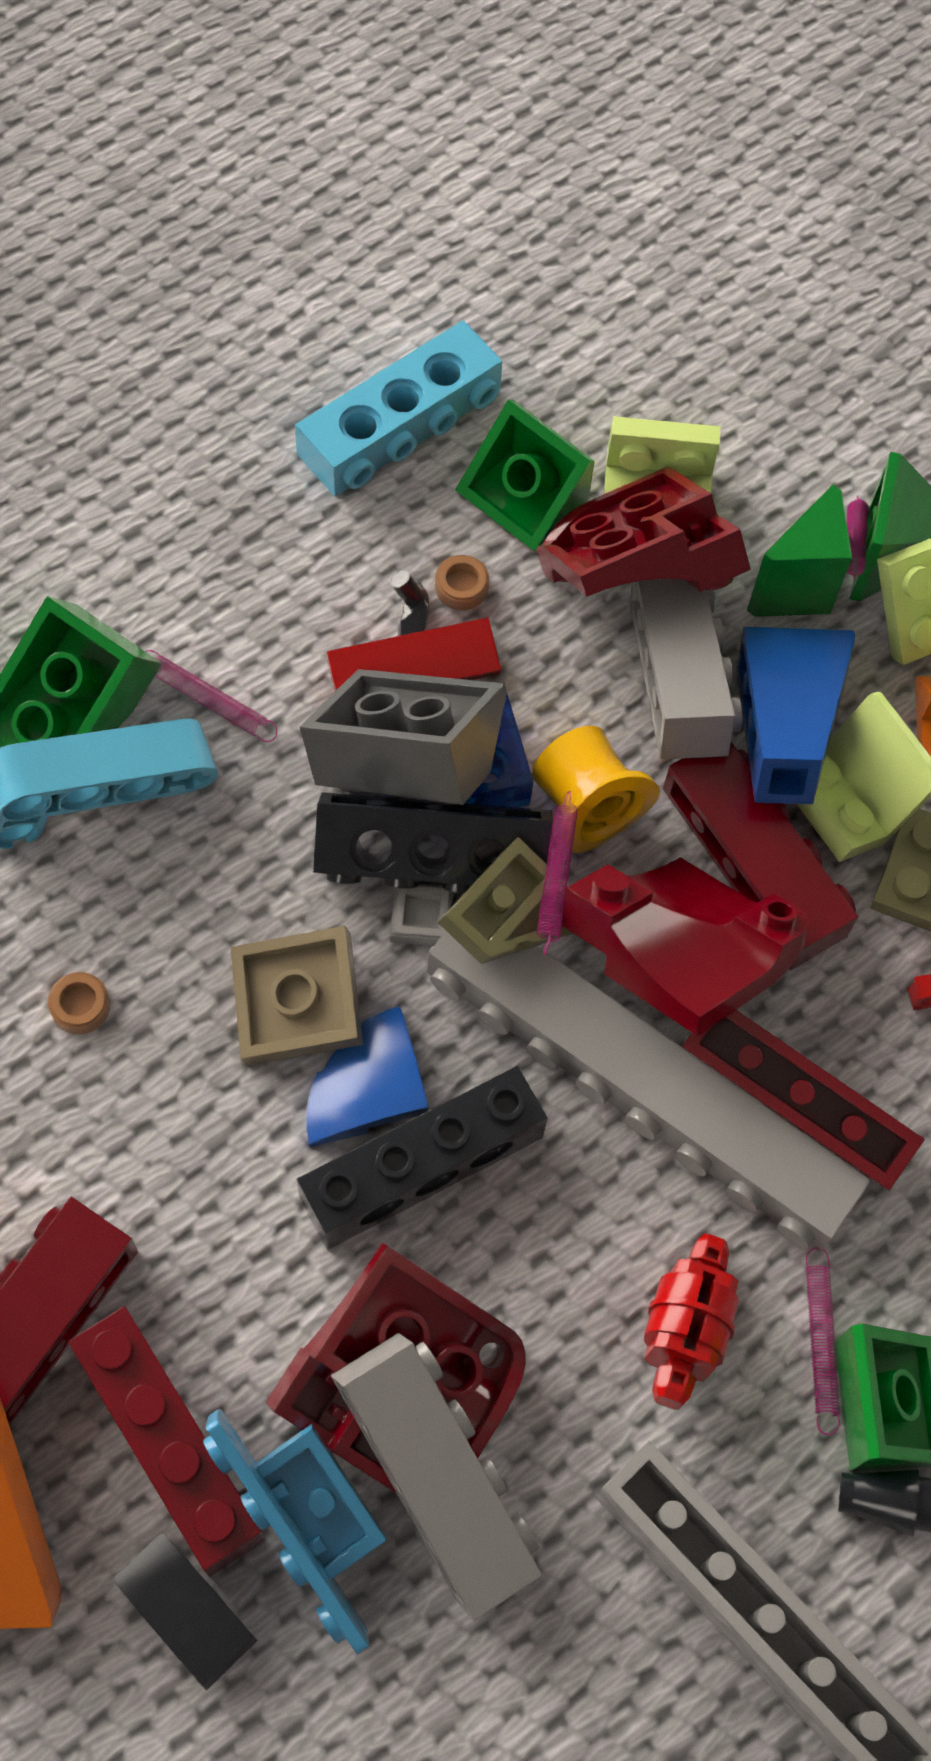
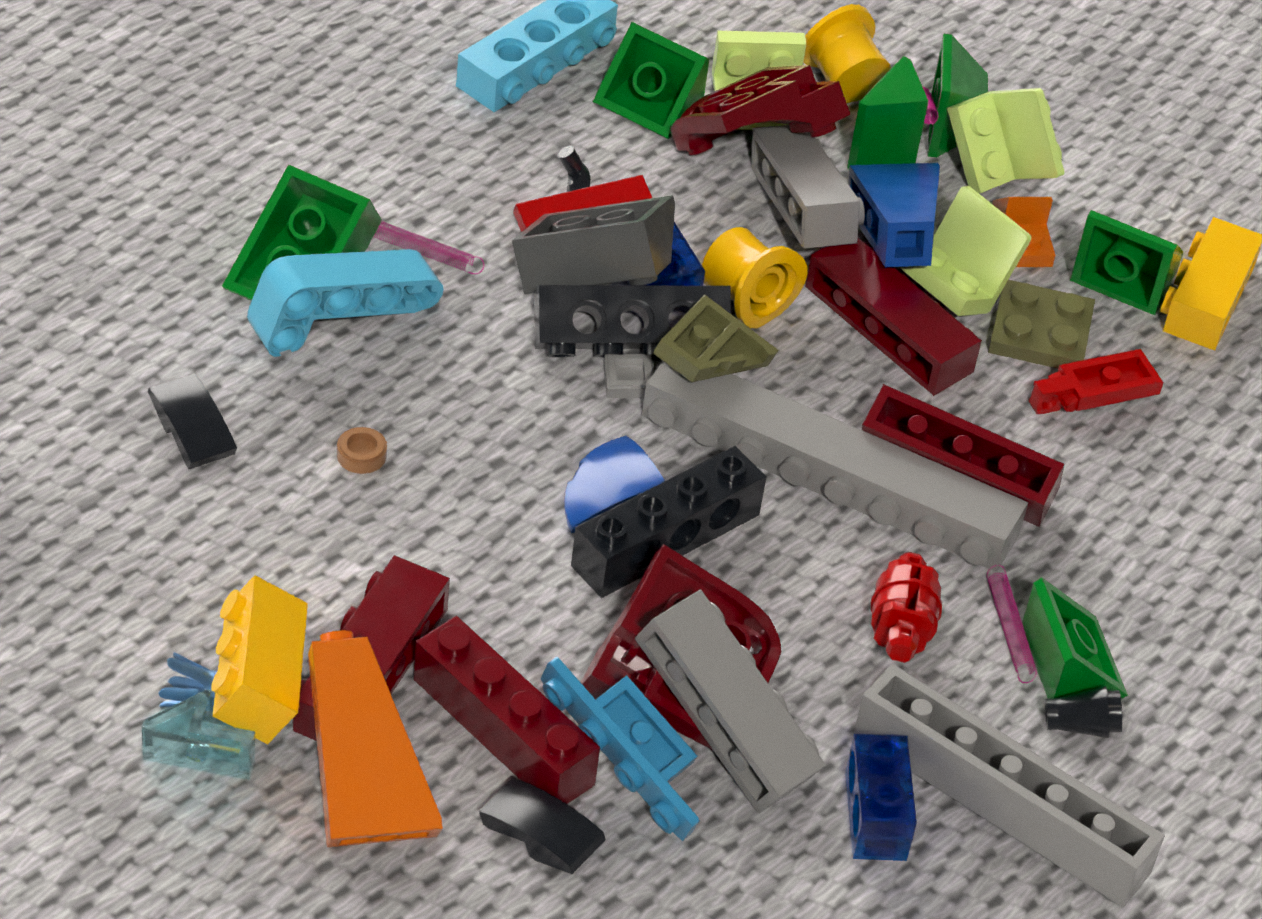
camera: 10 degrees left, 20 degrees down
dark tan tile [231,926,363,1065] -> none
medium nougat tile [435,555,489,610] -> none
dark pink piece [537,791,578,955] -> none
dark red slope [562,857,808,1036] -> none
none -> yellow piece [803,4,891,103]
none -> clear blue brick [845,734,917,861]

